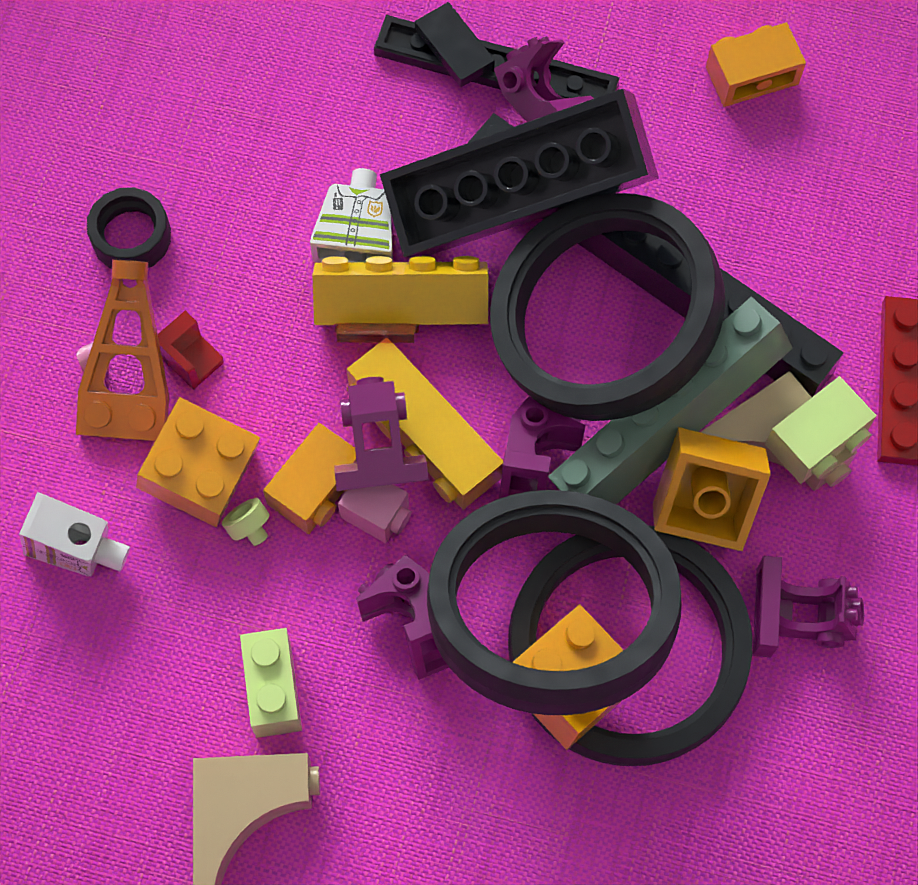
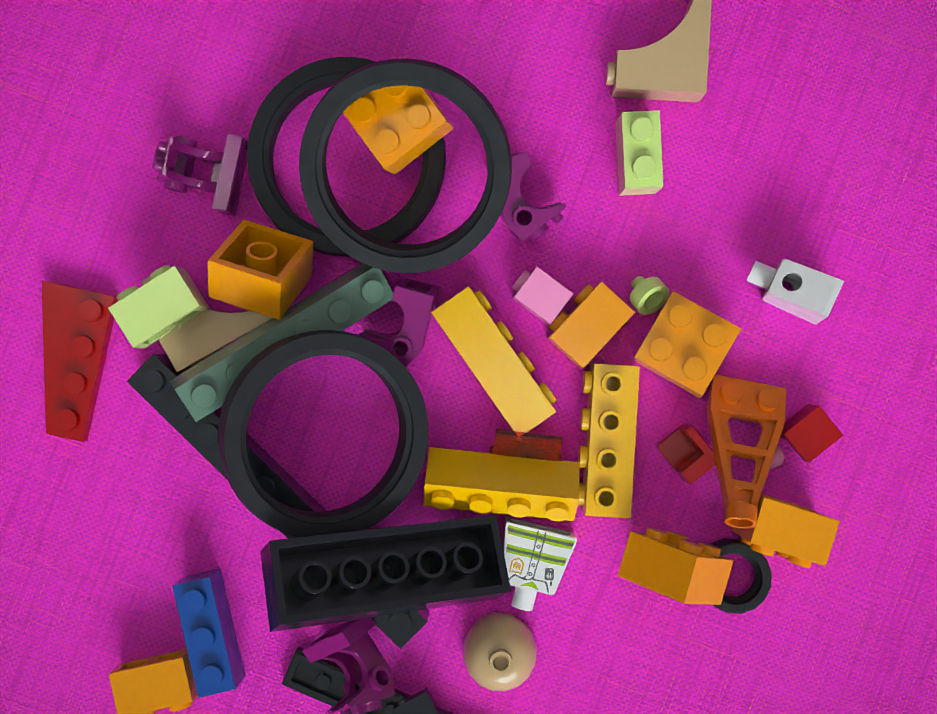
camera: 165 degrees left, 20 degrees up
magenta tile [334,377,429,491] -> none
none -> blue brick [172,568,245,698]
none -> tan cylinder [463,612,537,691]
none -> yellow brick [578,364,640,518]
none -> light orange brick [617,527,734,605]
none -> light orange brick [731,494,840,568]
none -> red panel [780,404,843,462]

